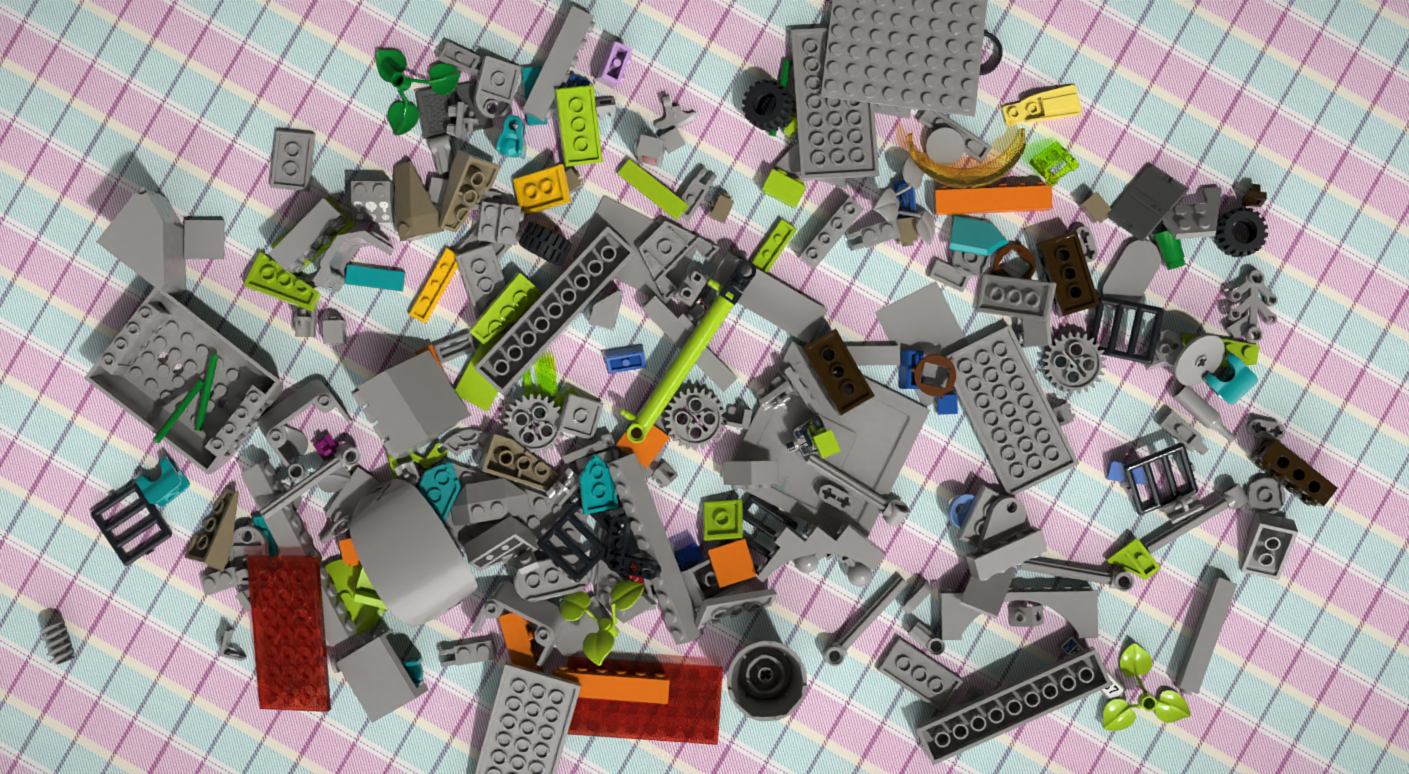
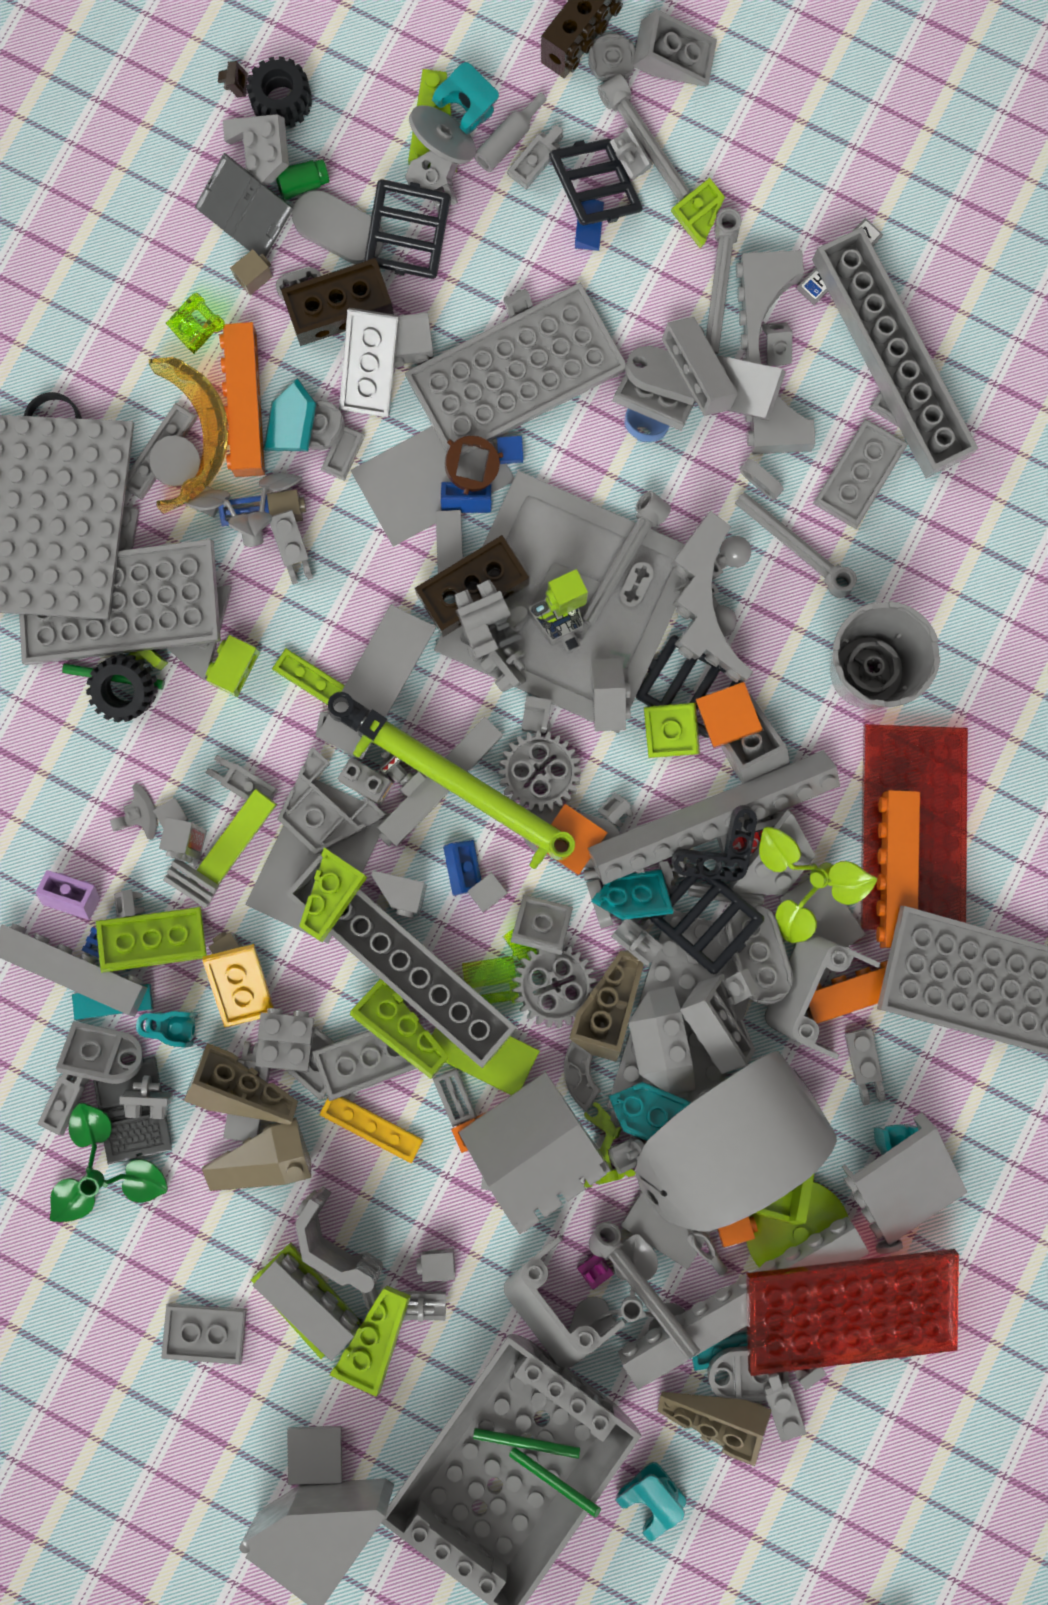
camera: 95 degrees left, 5 degrees down
black bar [91,482,172,566] -> none
light grey bracket [219,628,247,661] -> none
teal tile [345,265,406,292] -> none
light grey slope [351,181,394,223] -> none
light grey piece [429,134,454,175] -> none
black tyre [518,222,572,265] -> none
light grey hinge [562,434,615,465] -> none
clear blue brick [675,541,704,570] -> none
light grey wing [695,588,777,629] -> none
dark tan brick [707,192,734,224] -> none
light grey brick [799,197,864,271] -> none
light grey piece [908,621,945,656] -> none
reddish brown piece [990,241,1036,280] -> none
light yellow piece [1002,85,1082,125] -> none
light grey gear [1043,332,1107,395] -> none
lime plant [1102,643,1191,731] -> none
light grey brick [1175,576,1237,695] -> none
light grey piece [1225,315,1249,339] -> none
light grey plant [1227,269,1278,343] -> none
light grey beam [1247,419,1285,440] -> none
none -> light grey tile [163,859,219,908]
none -> lime wing [299,848,367,943]
none -> light grey hips [454,580,522,659]
none -> light grey panel [468,872,508,913]

